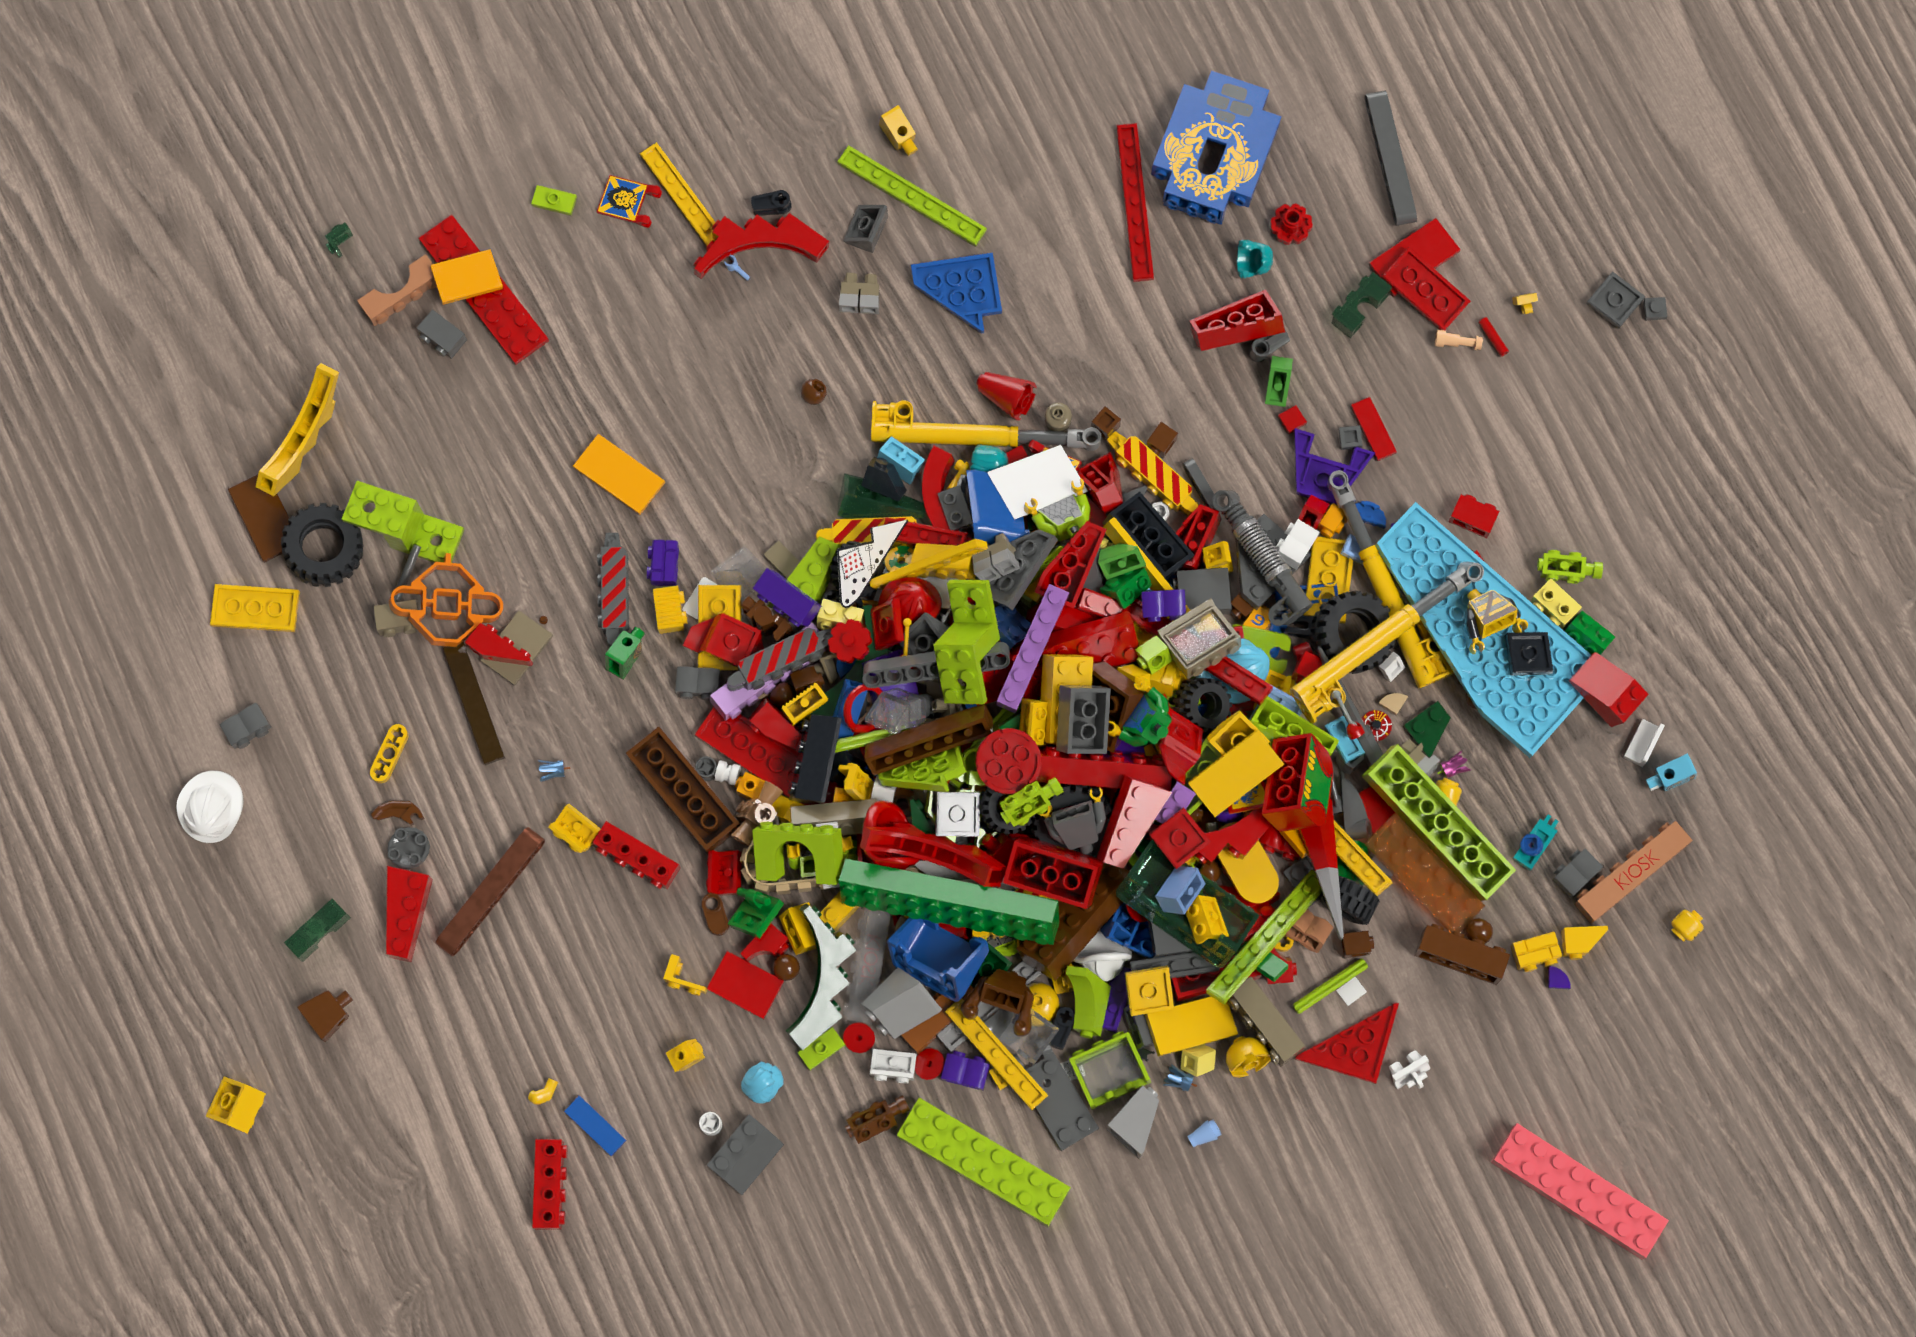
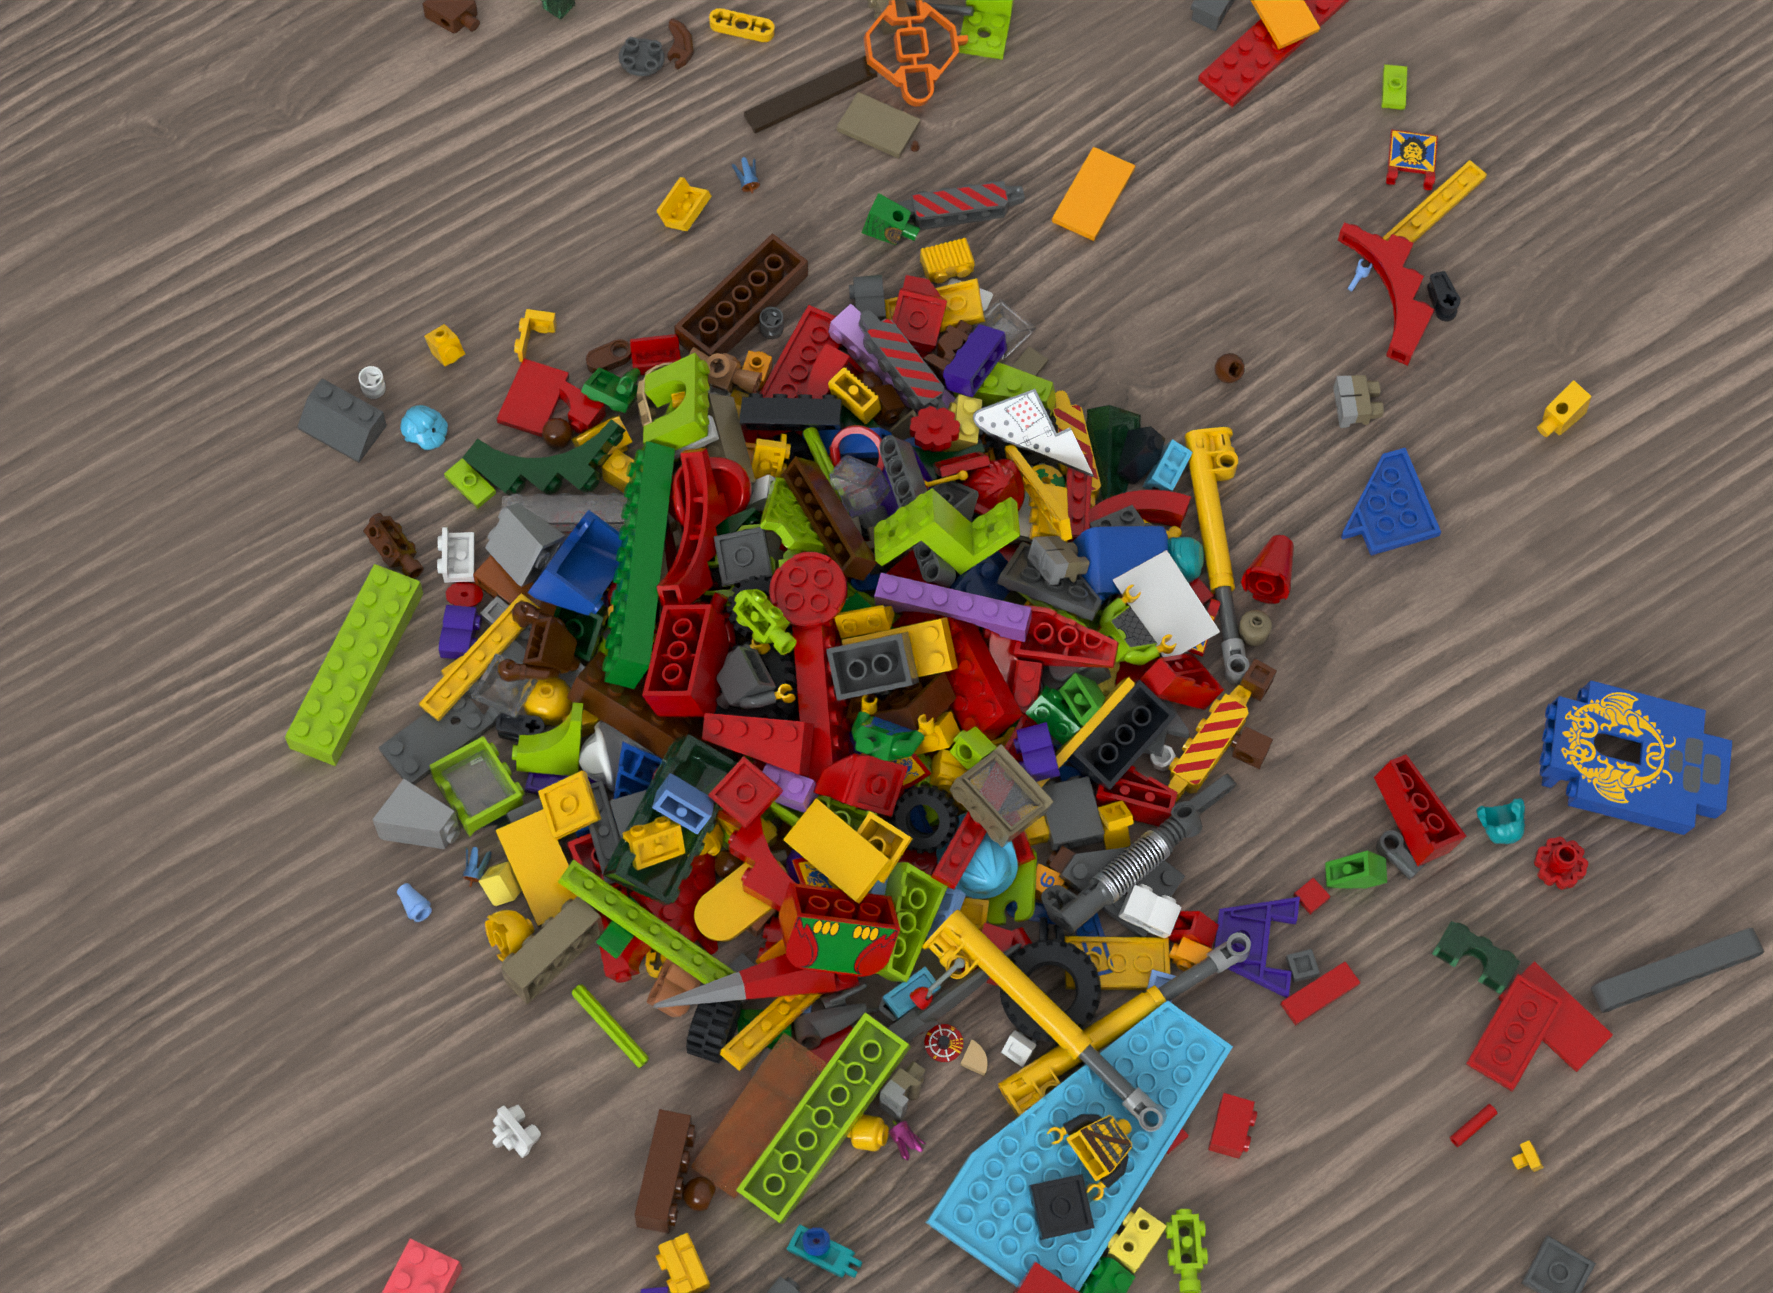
camera: 75 degrees right, 10 degrees down
red wedge [386,866,433,962] -> none
copper beam [435,827,545,957] -> none
red slope [465,622,533,666] -> none
yellow arm [528,1078,558,1105] -> none
red brick [532,1139,568,1230] -> none
blue tile [564,1096,627,1157] -> none
red brick [592,821,681,890] -> none
dark purple brick [647,540,679,586] -> none
white wheel [715,760,741,786] -> none
lime tile [837,145,987,247] -> none
dark grey slope [843,205,888,253] -> none
red piece [843,1022,875,1053] -> none
red tile [1116,123,1154,282] -> none
red tile [1295,1003,1399,1084] -> none
white sticker [1336,977,1367,1006] -> none
reddish brown brick [1341,931,1374,959] -> none
blue tile [1355,501,1386,529] -> none
dark green wing [1403,701,1451,758] -> none
light nougat piece [1435,330,1483,350] -> none

